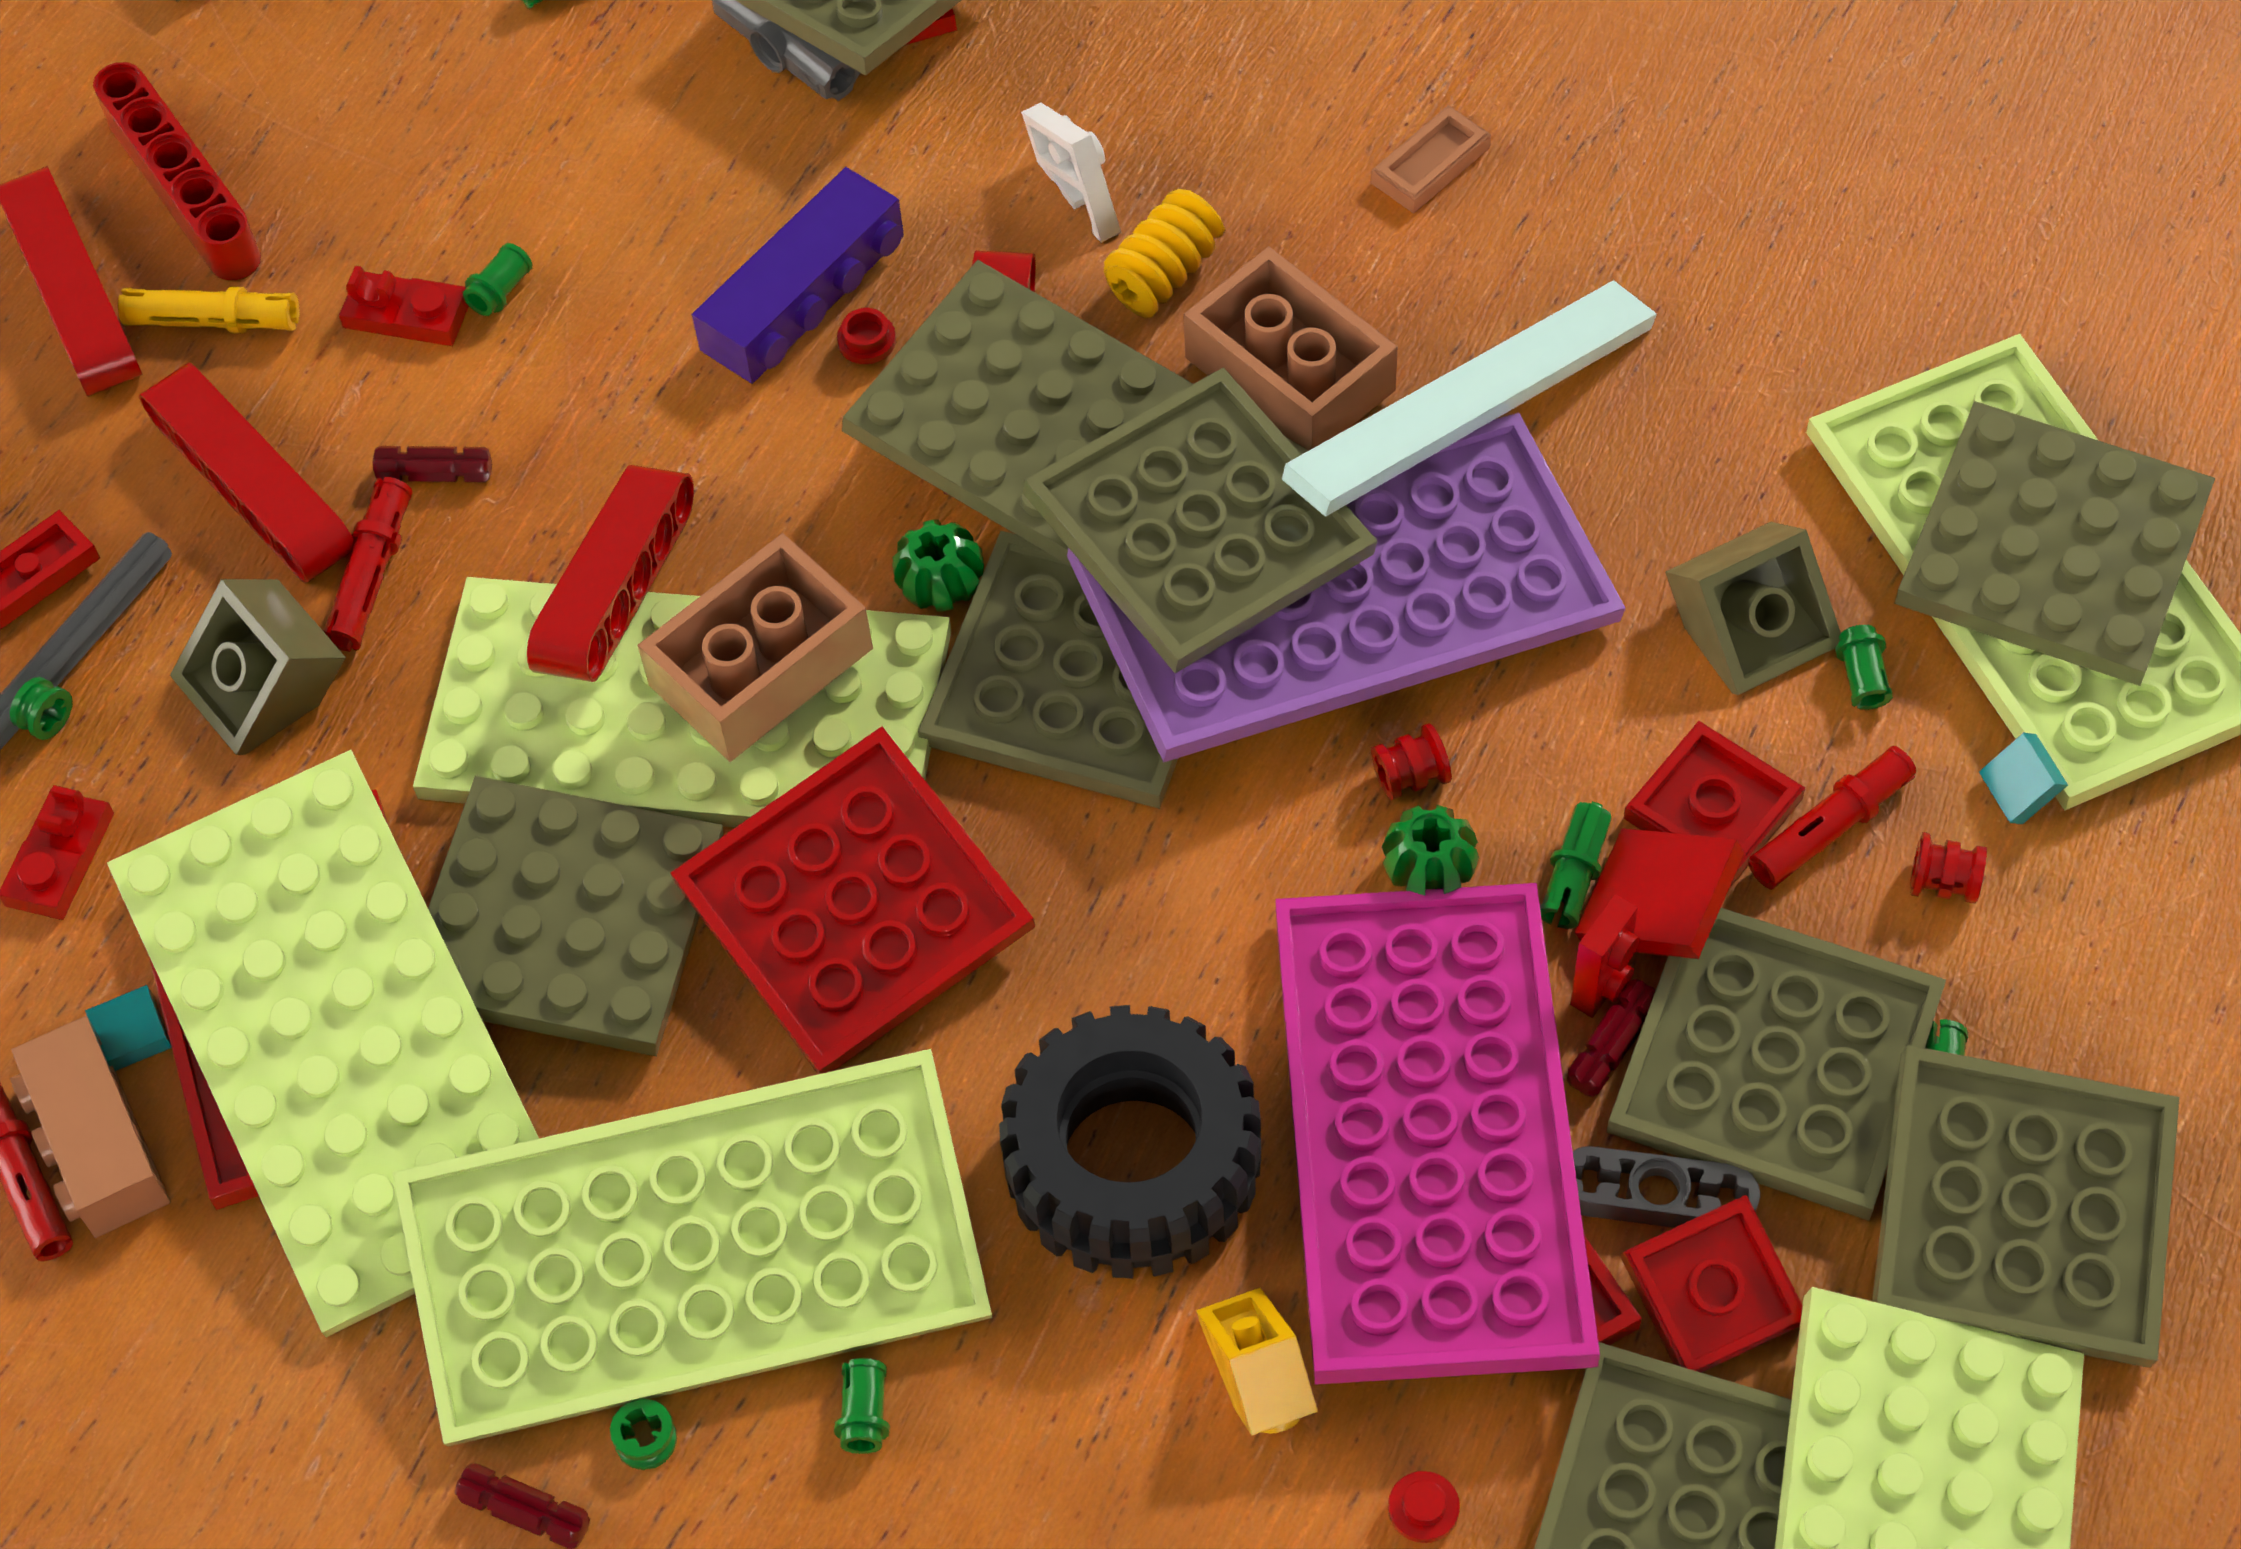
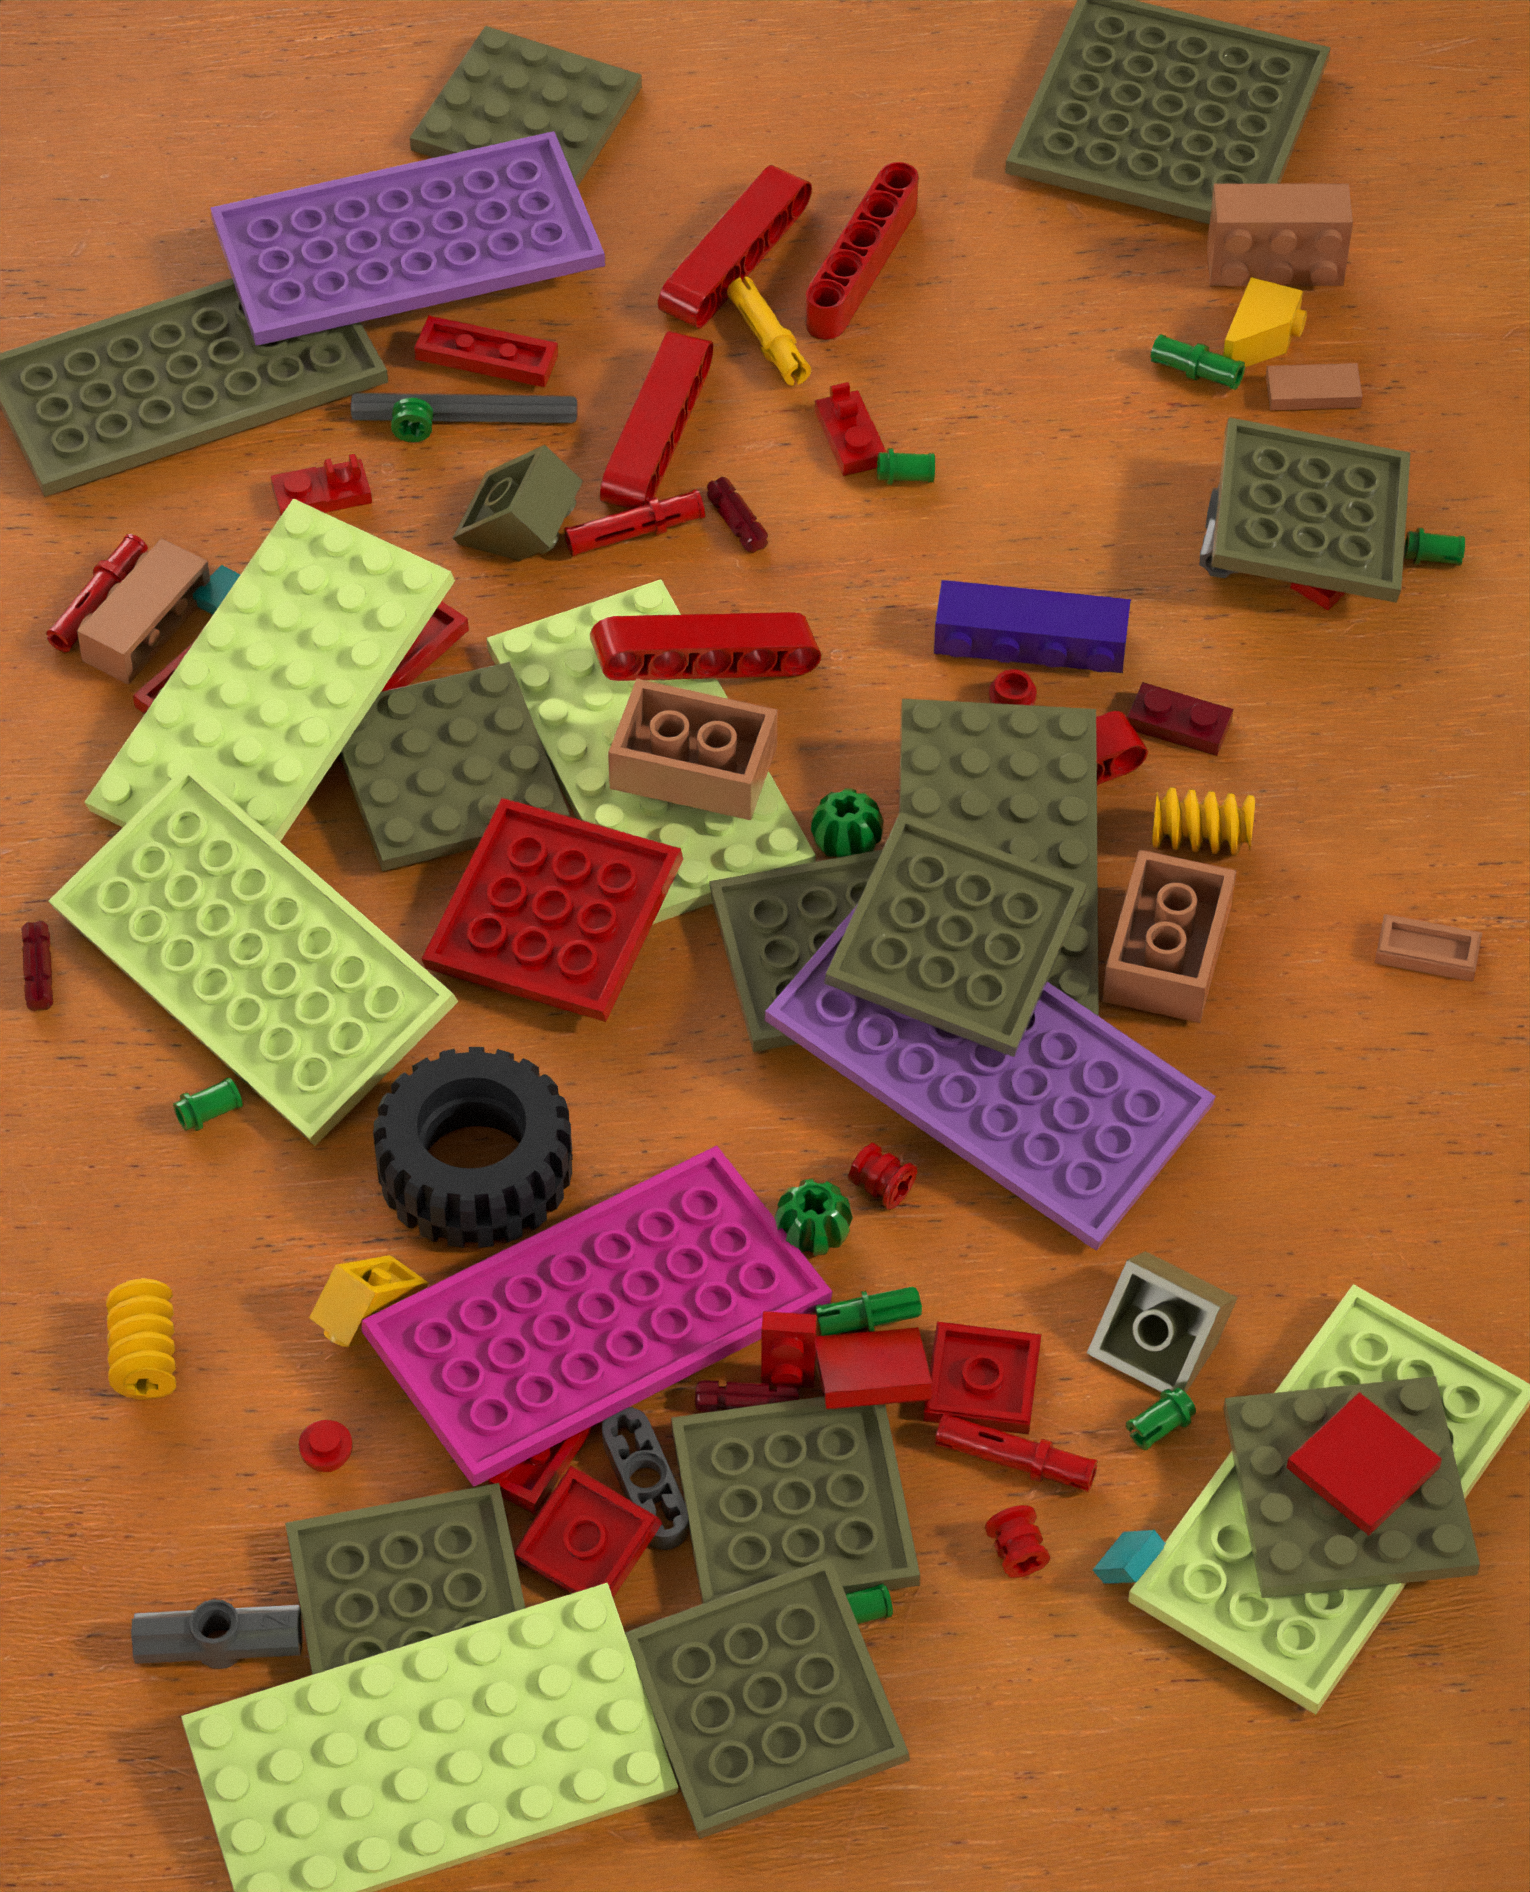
camera: 55 degrees right, 5 degrees down
green bush [610,1398,677,1470] -> none
white wing [1021,103,1121,242] -> none
light aqua tile [1282,280,1657,517] -> none
none -> dark red plate [1127,682,1234,756]
none -> red tile [1286,1392,1442,1536]

